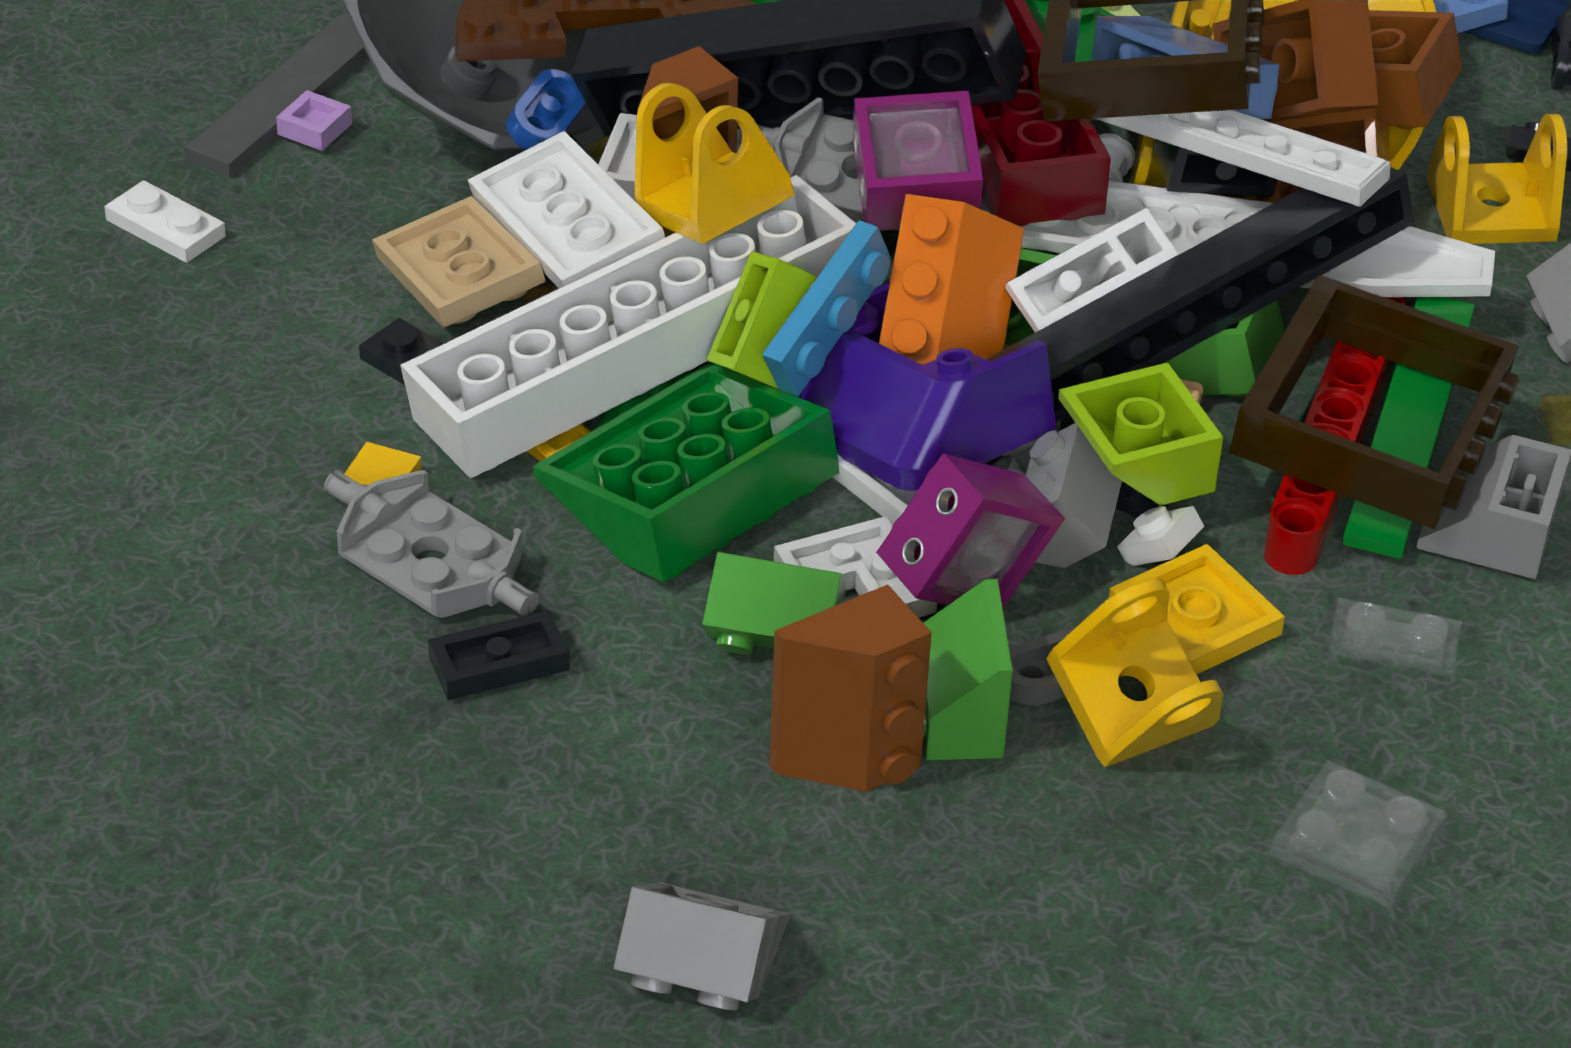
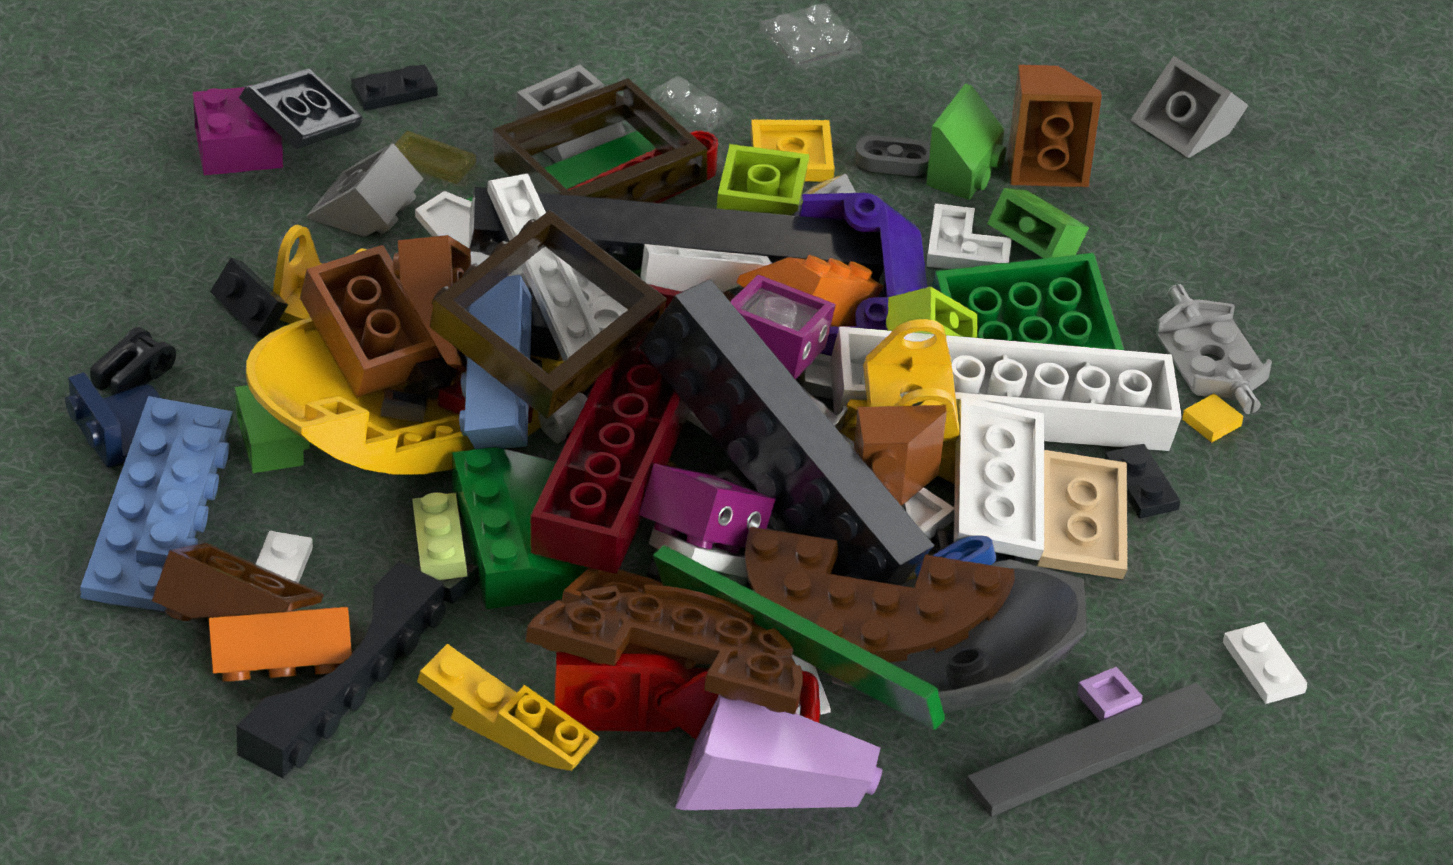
camera: 150 degrees left, 0 degrees up
black plate [428,610,570,700] -> none
dark azure plate [762,220,893,397] -> none
magenta piece [876,453,1065,609] -> none
yellow hose [1046,578,1224,767] -> none

